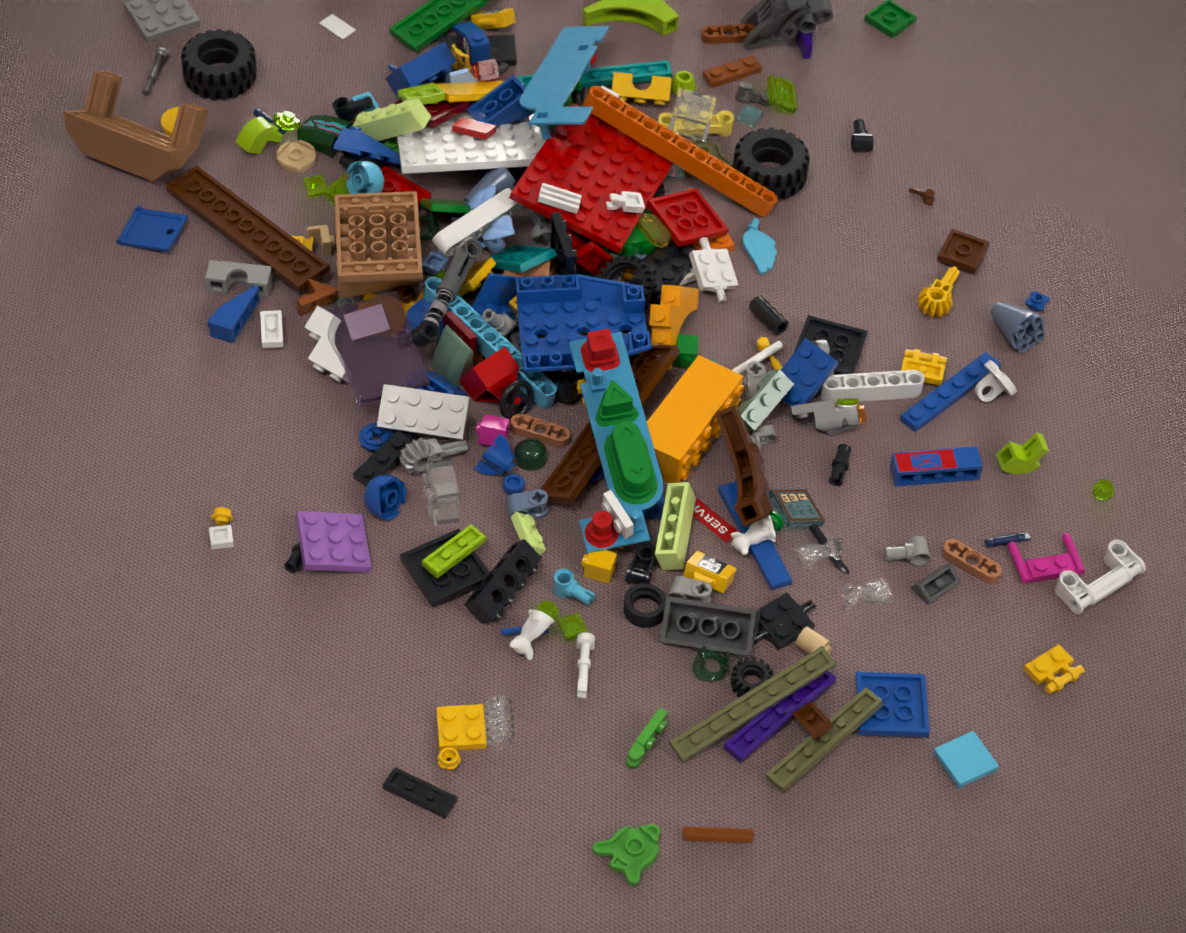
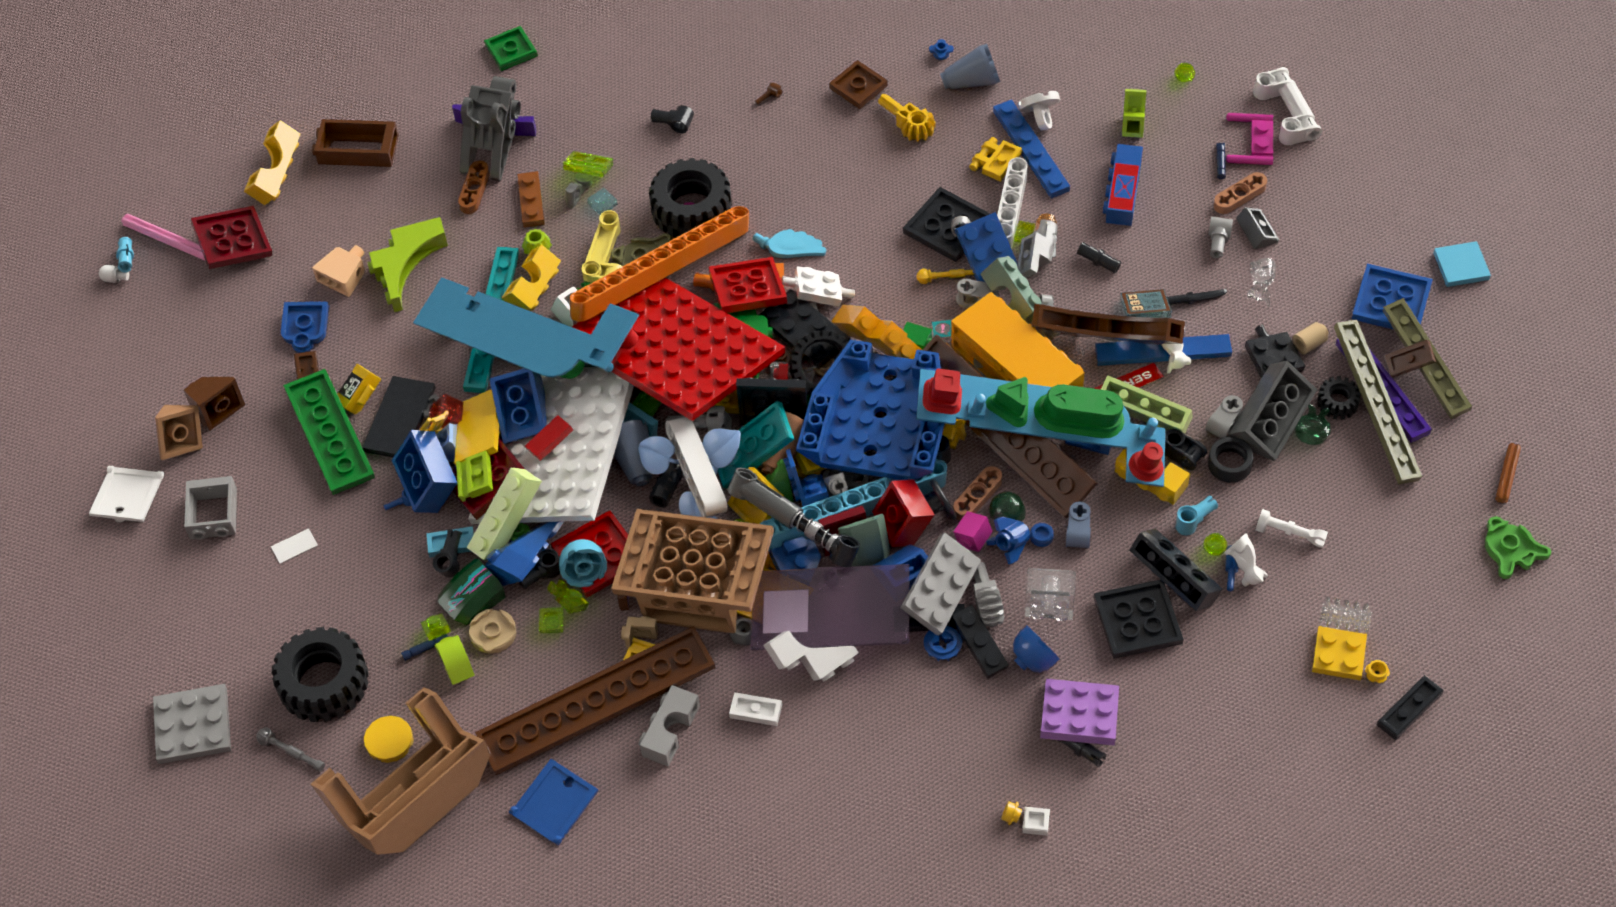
camera: 65 degrees left, 5 degrees up
blue slope [207,285,260,344] -> none
dark orange slope [296,279,338,316] -> none
green tile [421,198,471,214] -> none
lime tile [422,524,486,578] -> none
blue slope [453,21,490,64] -> none
yellowish green plate [510,512,546,555] -> none
white tile [538,183,582,214] -> none
clear neon green plate [557,612,587,641] -> none
white plate [601,490,634,539] -> none
white plate [606,191,645,213] -> none
bright green hinge [626,708,668,769] -> none
clear yellow tile [638,214,671,247] -> none
clear brick [668,88,717,141] -> none
yellow piece [683,551,737,593] -> none
white piece [732,341,783,374] -> none
black axle [749,296,789,335] -> none
clear animal [793,537,843,571] -> none
yellow plate [1024,644,1085,694] -> none

